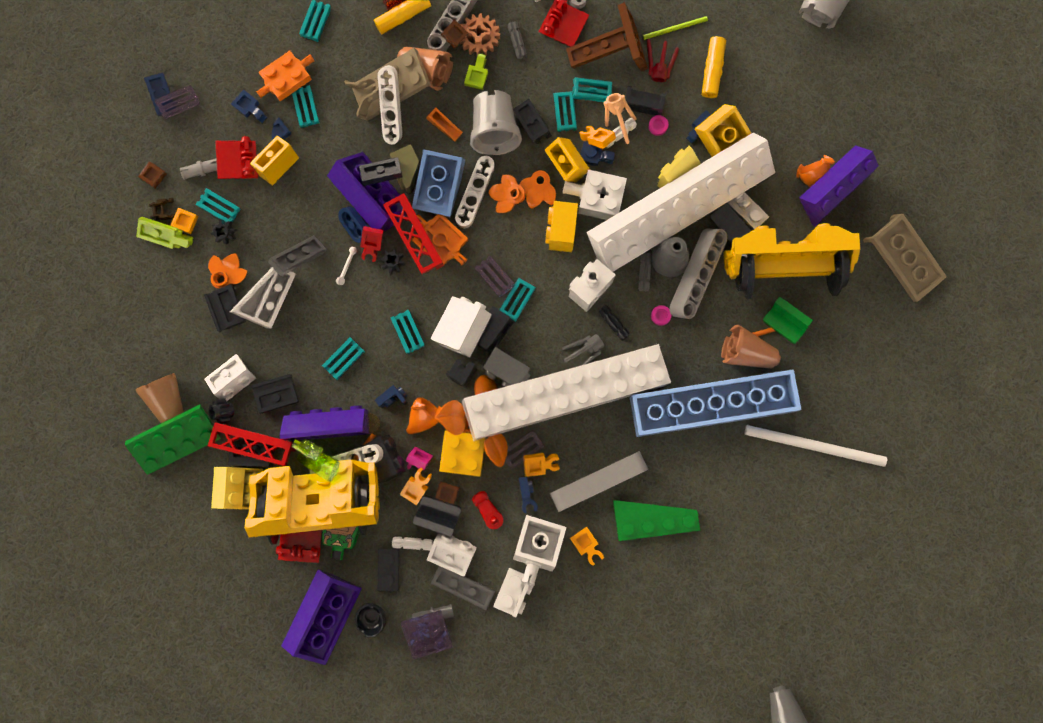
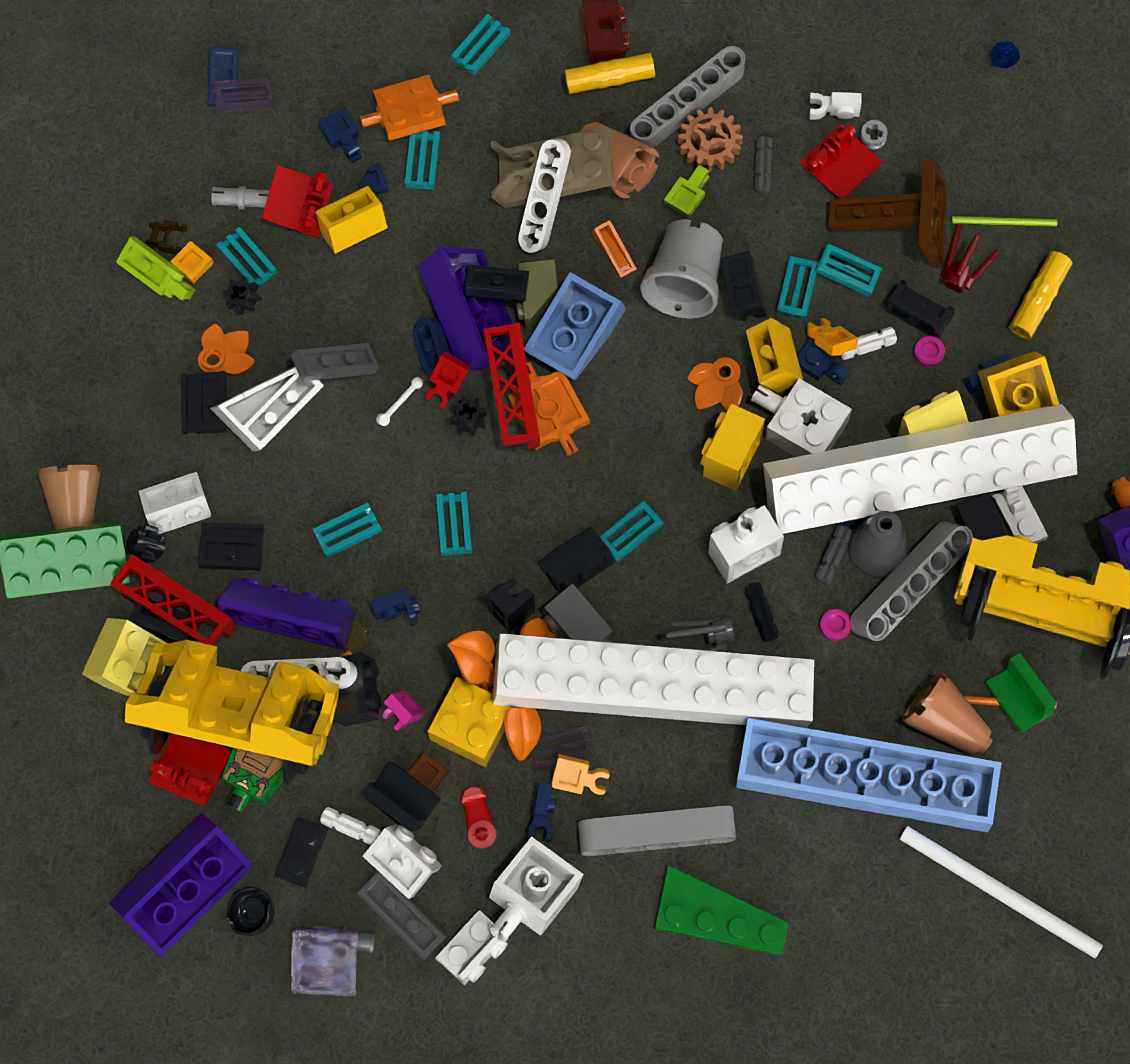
camera: 20 degrees right, 10 degrees down
reddish brown tile [138,161,167,189] -> none
clear neon green bracket [292,439,340,482] -> none
light orange plate [400,468,432,505] -> none
orange hat [406,397,441,434] -> none
white brick [431,296,492,357] -> none
reddish brown tile [441,19,469,49] -> none
white beam [455,156,495,228] -> none
tile [475,256,515,298] -> none
orange plate [488,175,526,213] -> none
light orange plate [570,527,604,565] -> none
light nougat plant [604,93,636,144] -> none

